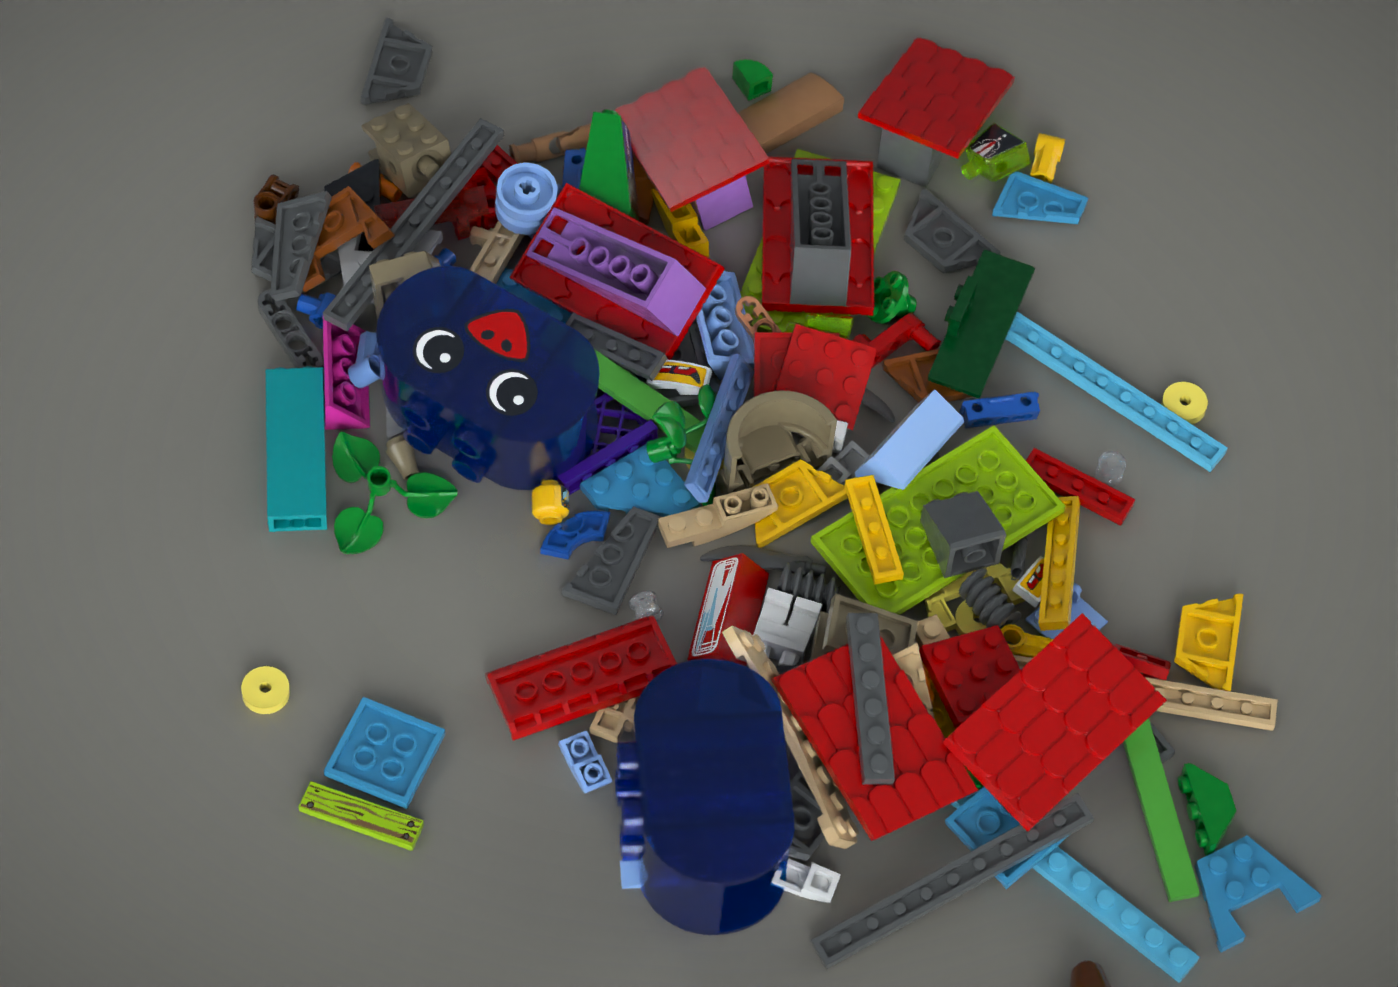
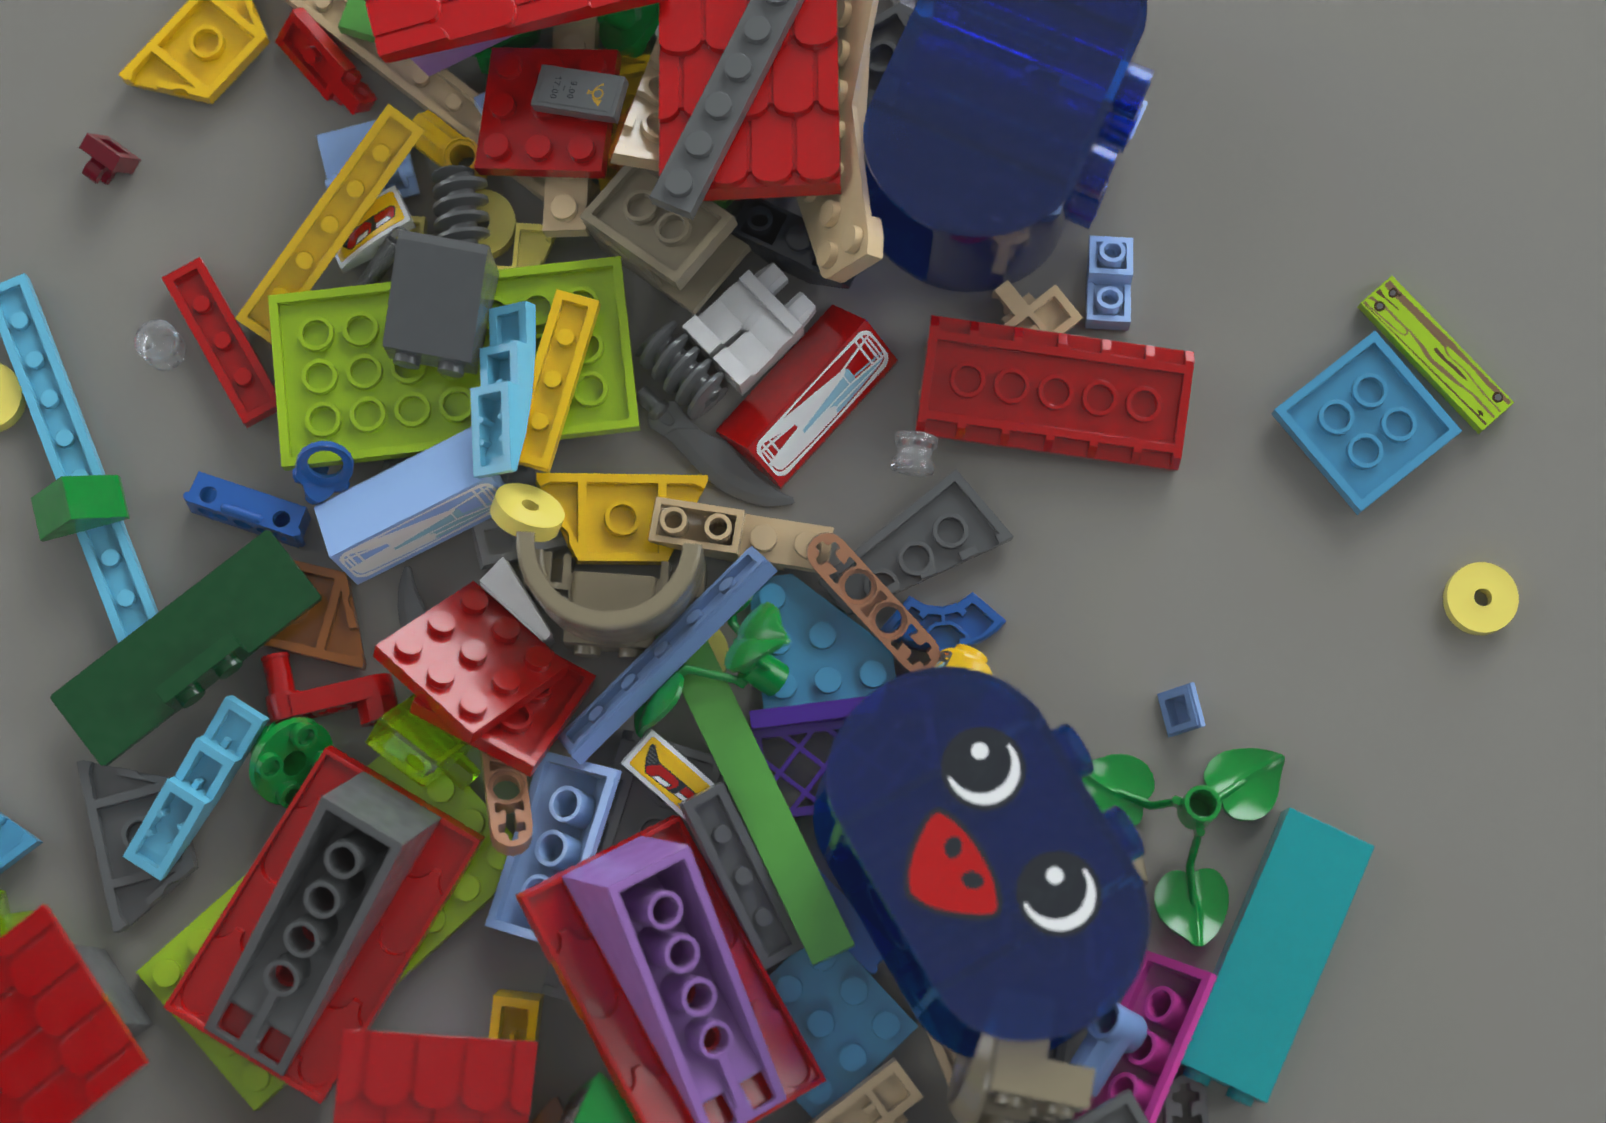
camera: 145 degrees left, 20 degrees up
none -> green slope [31,475,130,542]
none -> dark red tile [78,133,141,185]
none -> medium azure slope [123,695,269,881]
none -> blue piece [292,441,354,505]
none -> medium azure slope [470,301,536,479]
none -> light yellow piece [490,483,565,542]
none -> dark grey tile [531,64,629,124]
none -> nougat beam [806,532,940,674]
none -> medium blue slope [1157,682,1206,738]

